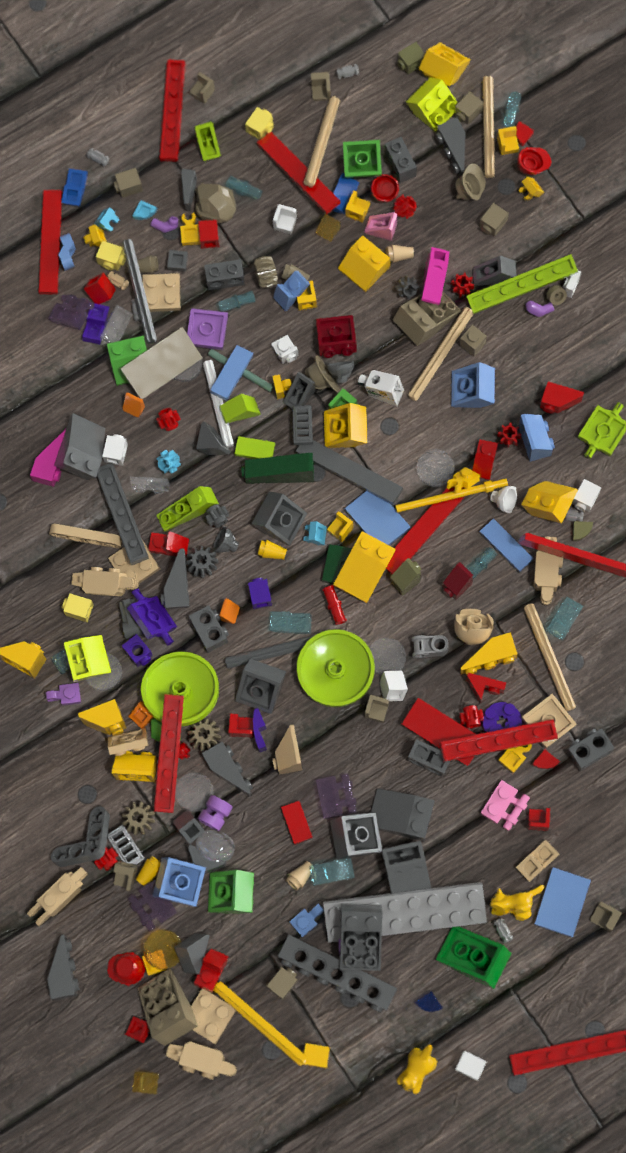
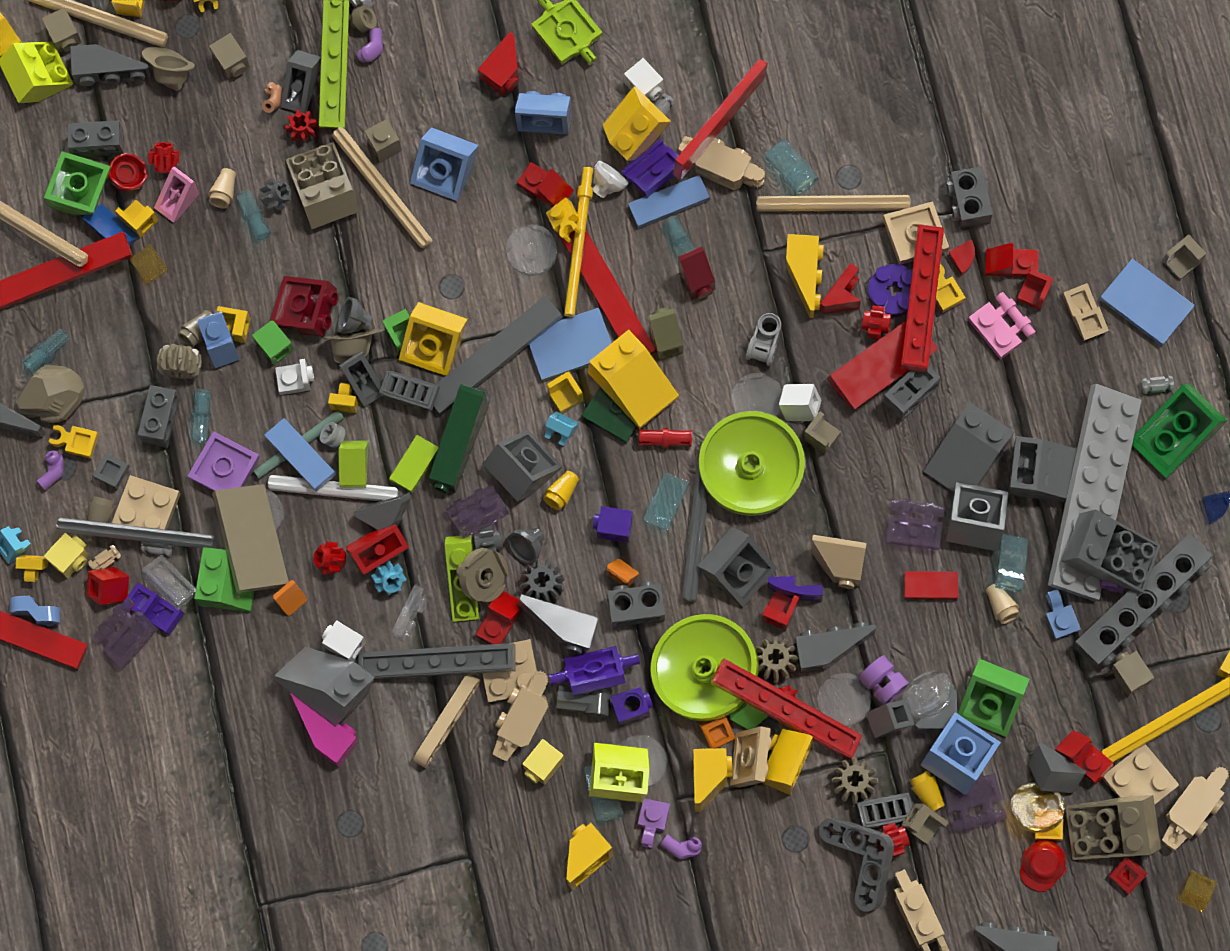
camera: 70 degrees left, 0 degrees up
medium azure tile [132,200,157,220] -> none
red panel [199,220,220,249] -> none
white panel [273,204,297,234] -> none
yellow slope [338,235,390,292] -> none
white torso [358,370,404,407] -> none
dark pink slope [421,247,450,305] -> none
tan cylinder [454,609,494,645] -> none
yellow animal [491,885,544,921] -> none
red gear [498,423,521,448] -> none
olive tile [573,521,593,541] -> none
none -> clear light blue axle [237,190,271,241]
none -> bright green panel [252,321,294,366]
none -> nougat arm [262,82,283,113]
none -> light grey bush [320,421,345,448]
none -> red slope [345,524,409,575]
none -> clear purple plate [445,485,510,539]
none -> dark tan plate [457,548,508,602]
none -> dark purple plate [622,139,679,198]
none -> medium lavender arm [660,835,702,859]
none -> red slope [985,243,1039,277]

